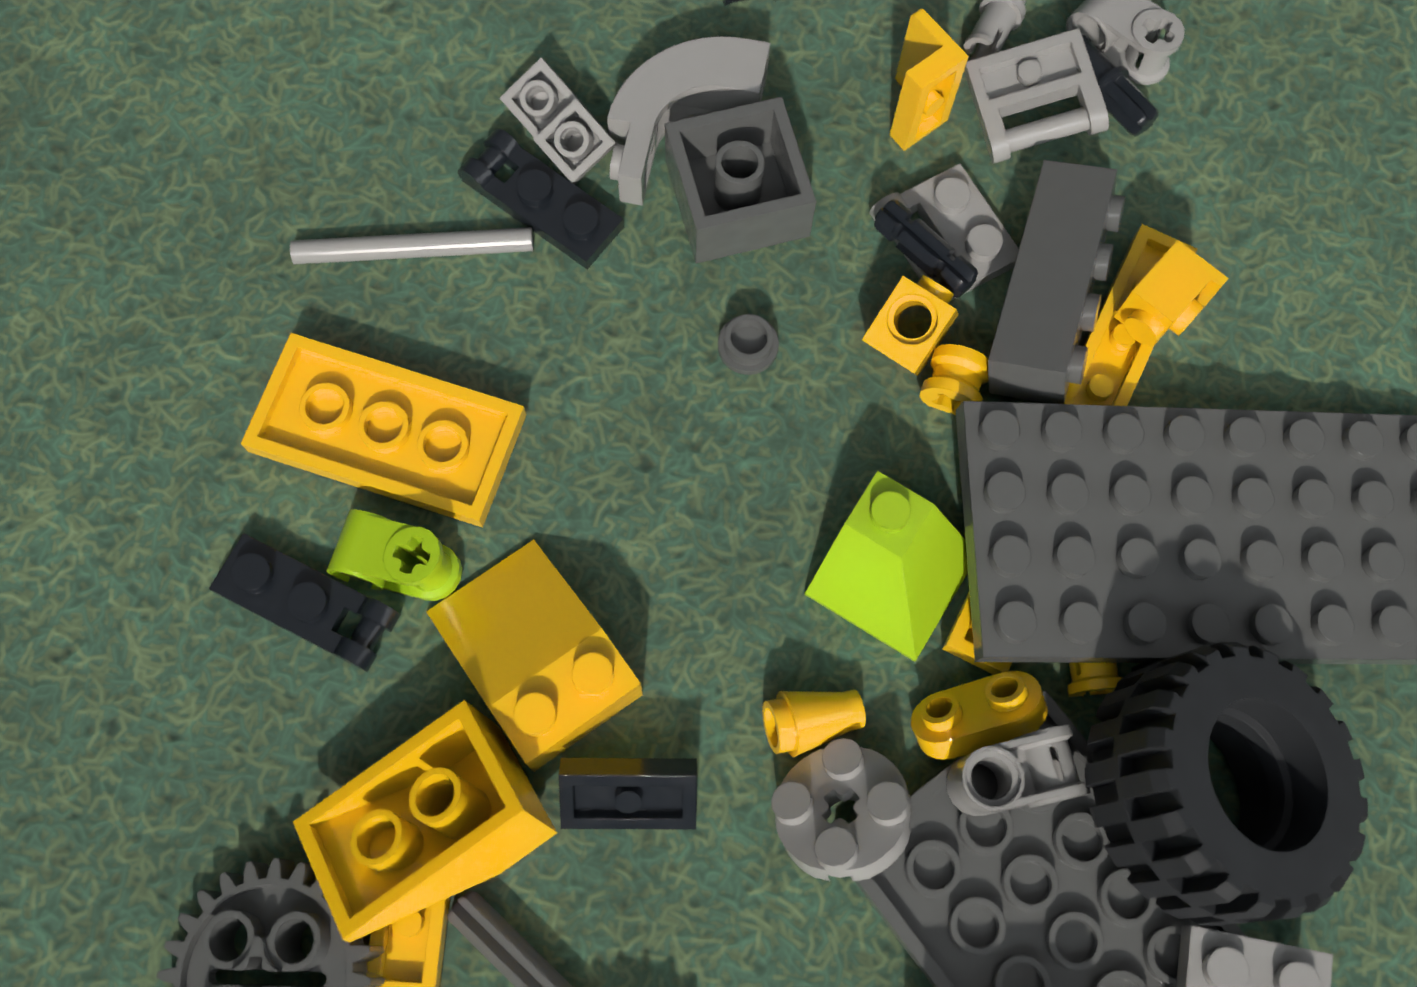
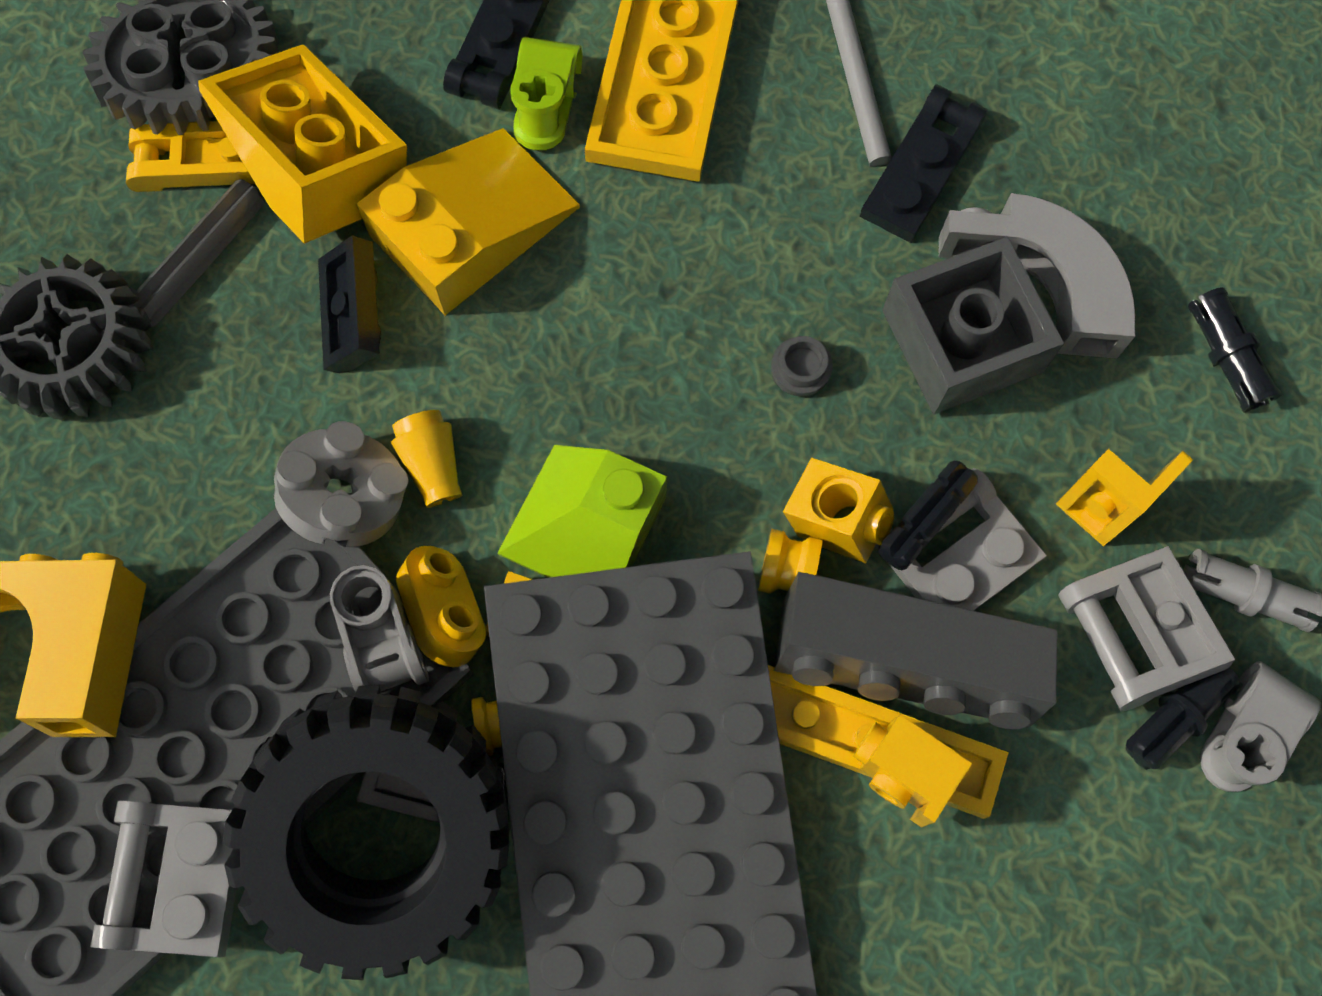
camera: 85 degrees right, 0 degrees up
light grey slope [499,58,617,185] -> none

